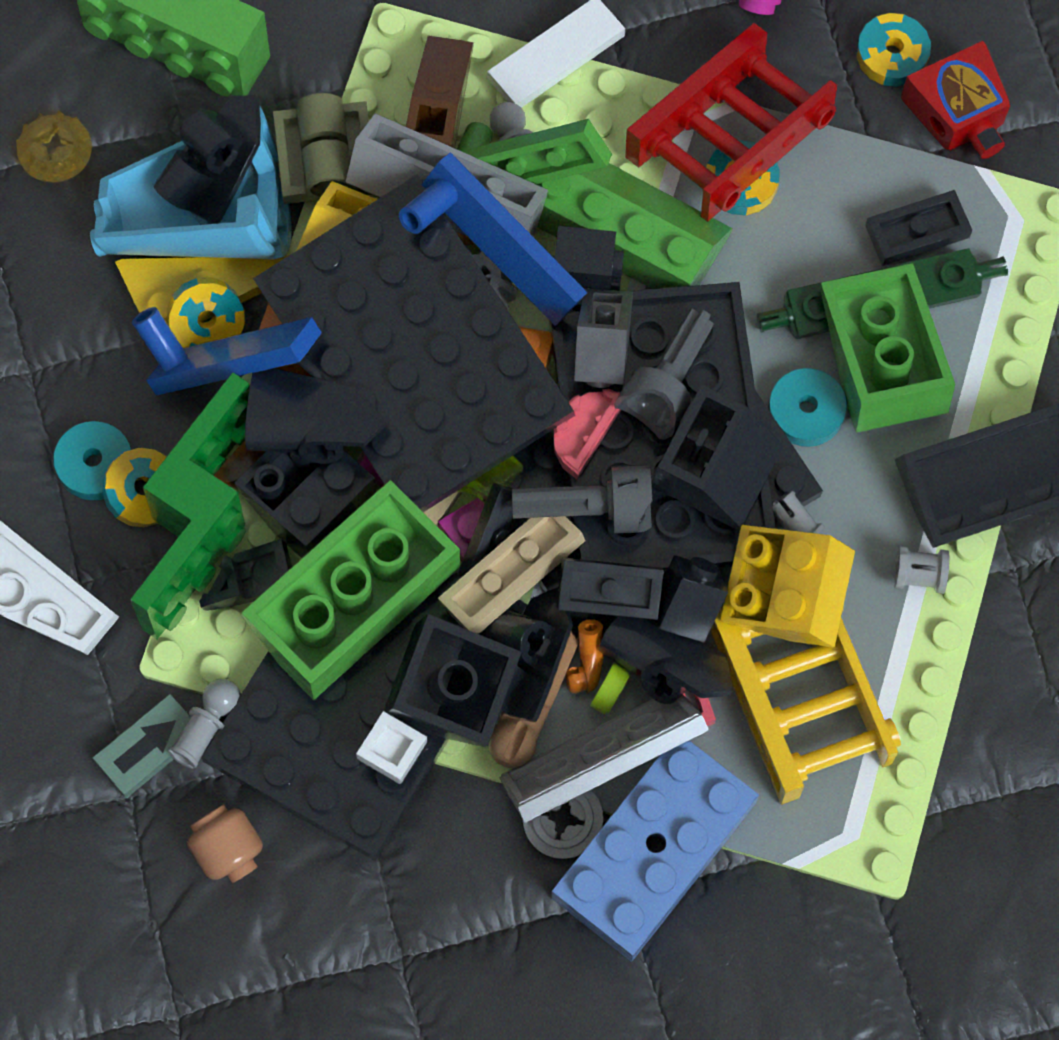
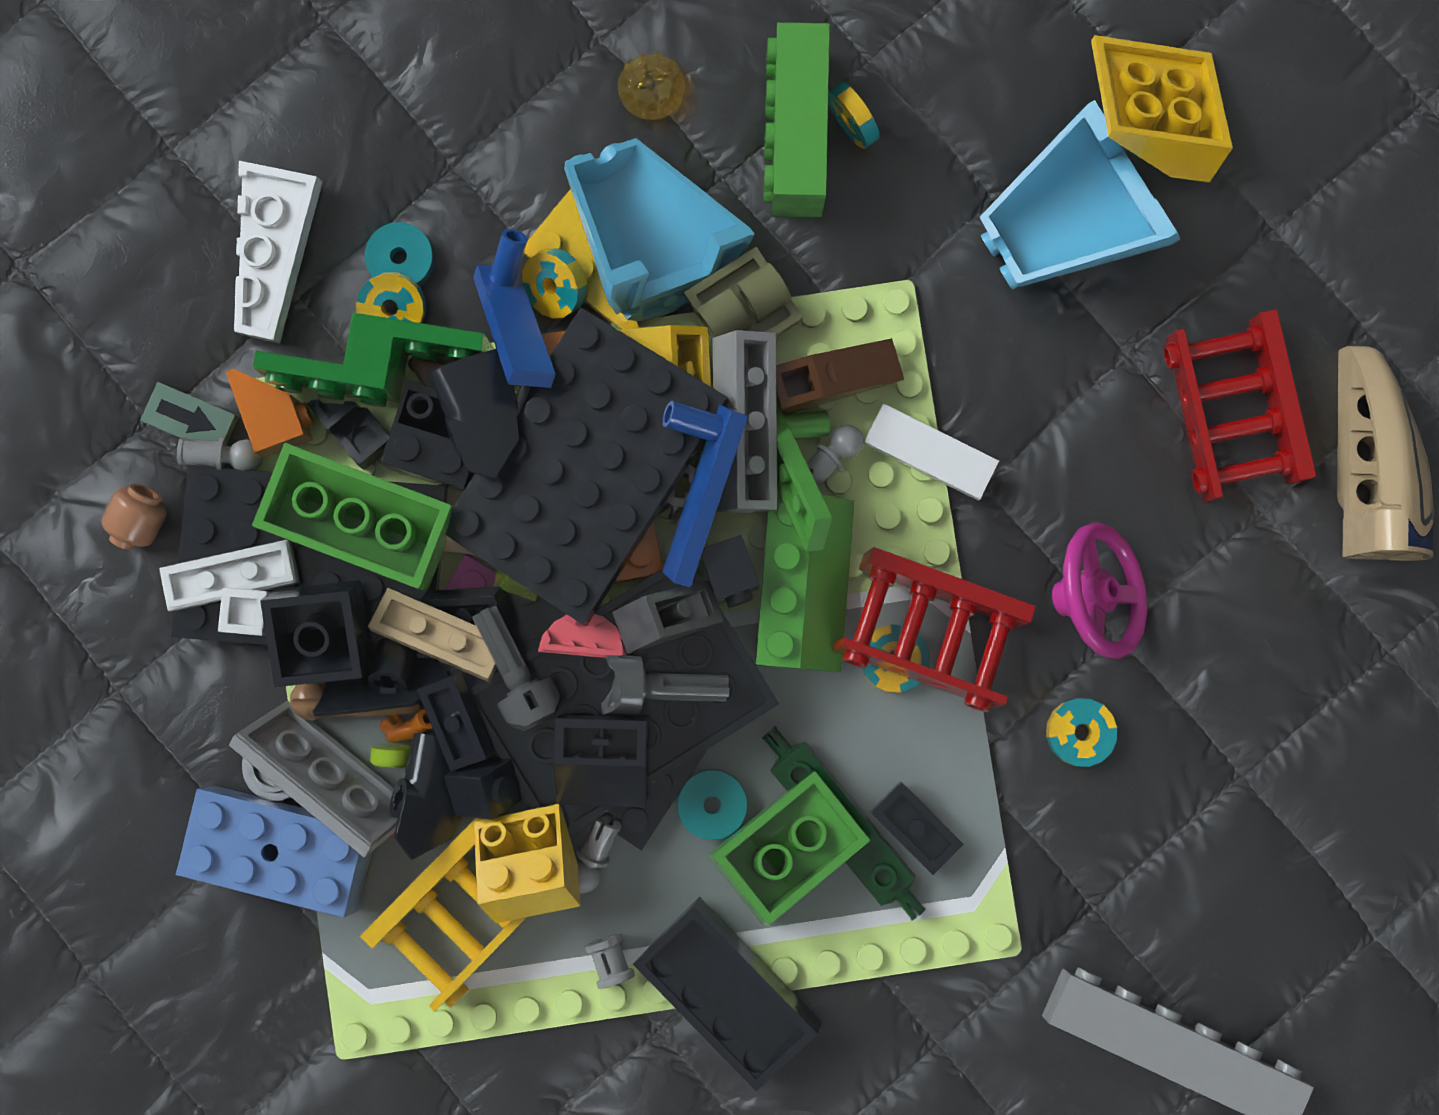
camera: 70 degrees right, 15 degrees up
black panel [153,95,261,225] -> none
red torso [901,41,1010,159] -> none
none -> white tile [159,540,300,611]
none -> orange slope [225,368,315,458]

